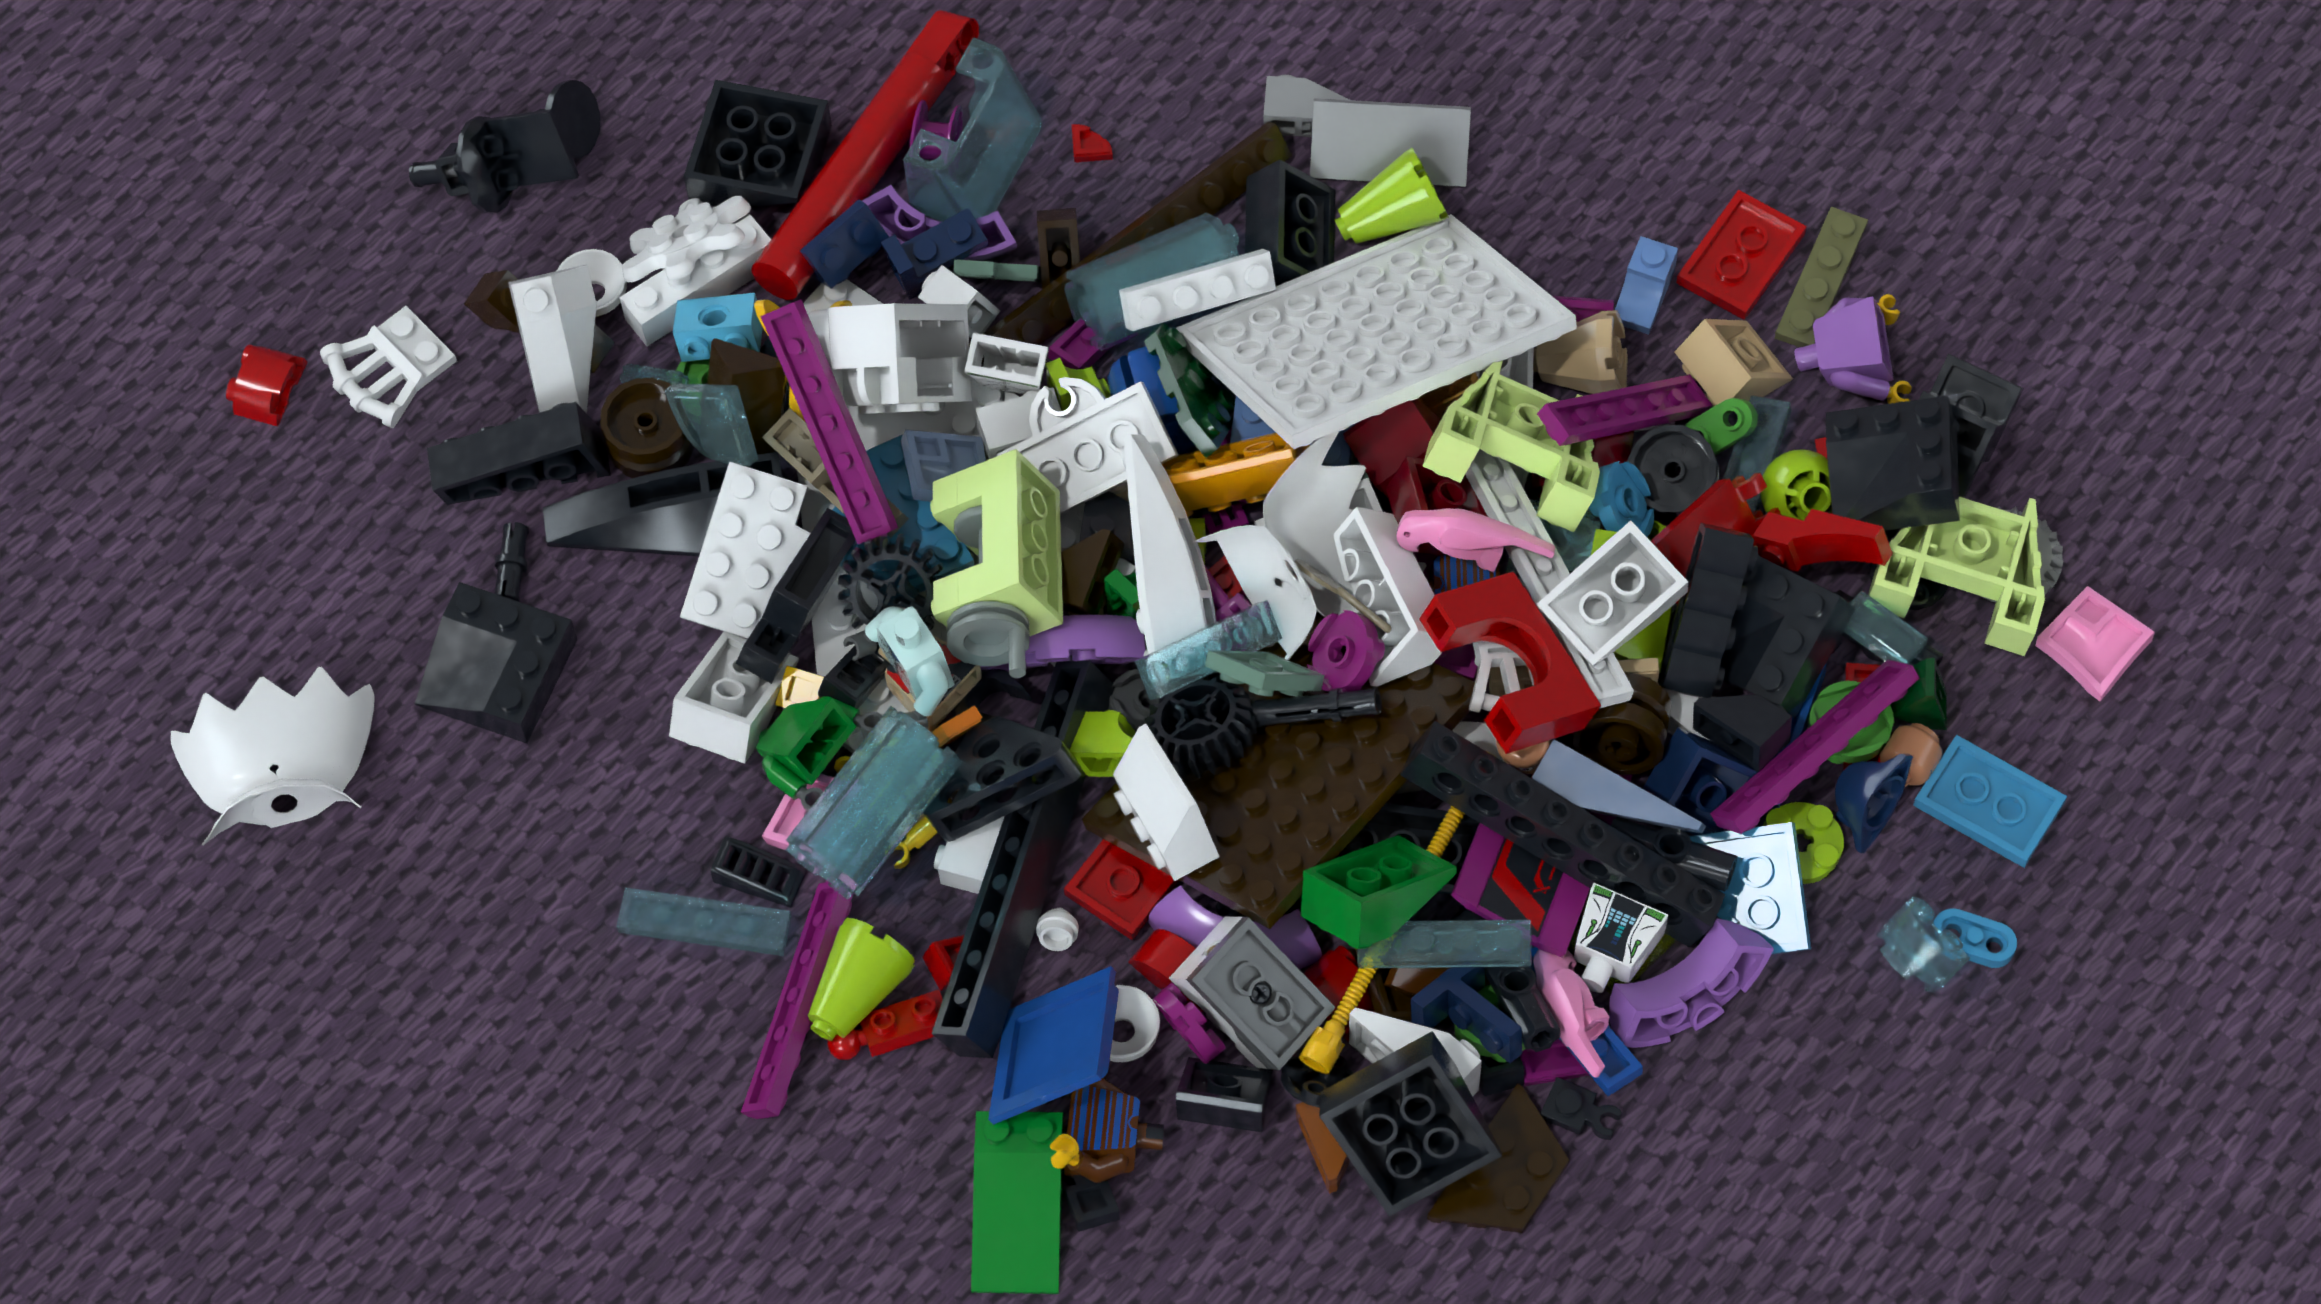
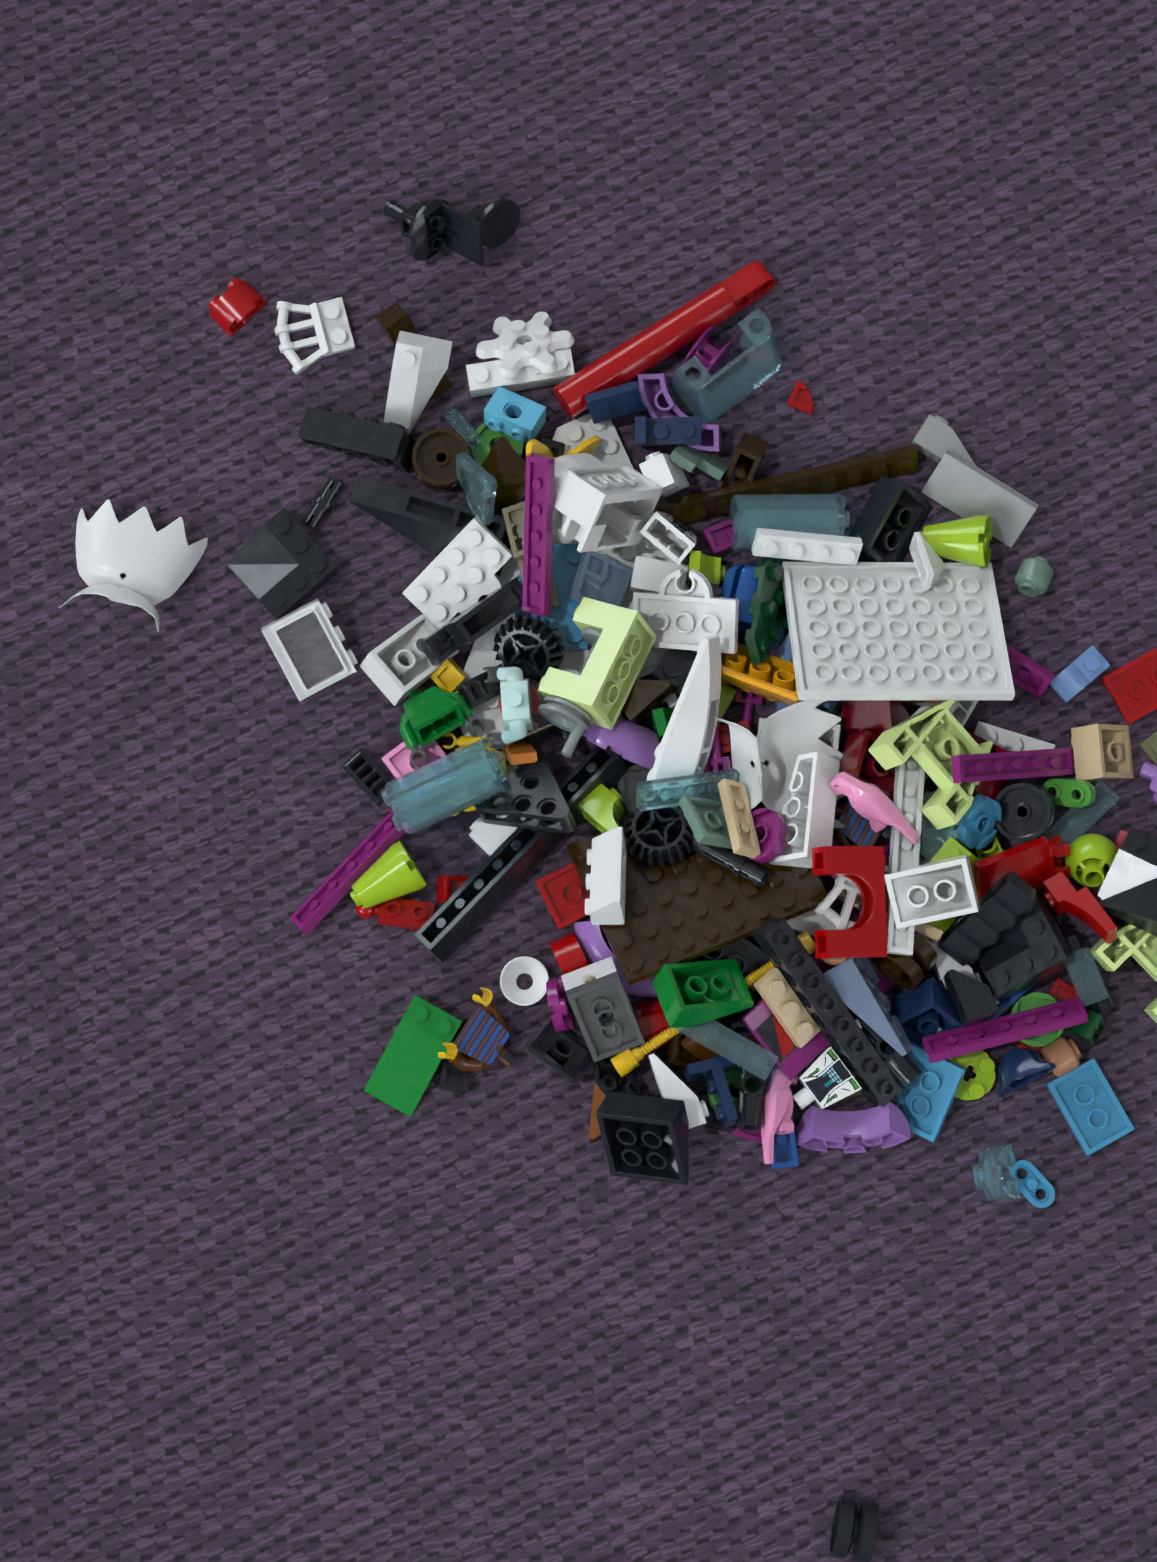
camera: 25 degrees right, 20 degrees up
white piece [557,249,627,317] -> none
clear light blue plate [616,888,792,956] -> none
black slope [684,80,832,207] -> none
blue piece [988,966,1119,1125] -> none
white plate [1036,908,1079,951] -> none
dark tan piece [1294,559,1392,633] -> none
dark brown wing [1427,1083,1569,1233] -> none
tan cone [1533,310,1628,394] -> none
black plate [1540,1077,1622,1140] -> none
none -> window [261,598,358,701]
none -> tan plate [717,778,761,858]
none -> tan plate [754,967,820,1048]
none -> white slope [909,532,946,591]
none -> sand green head [1015,556,1054,598]

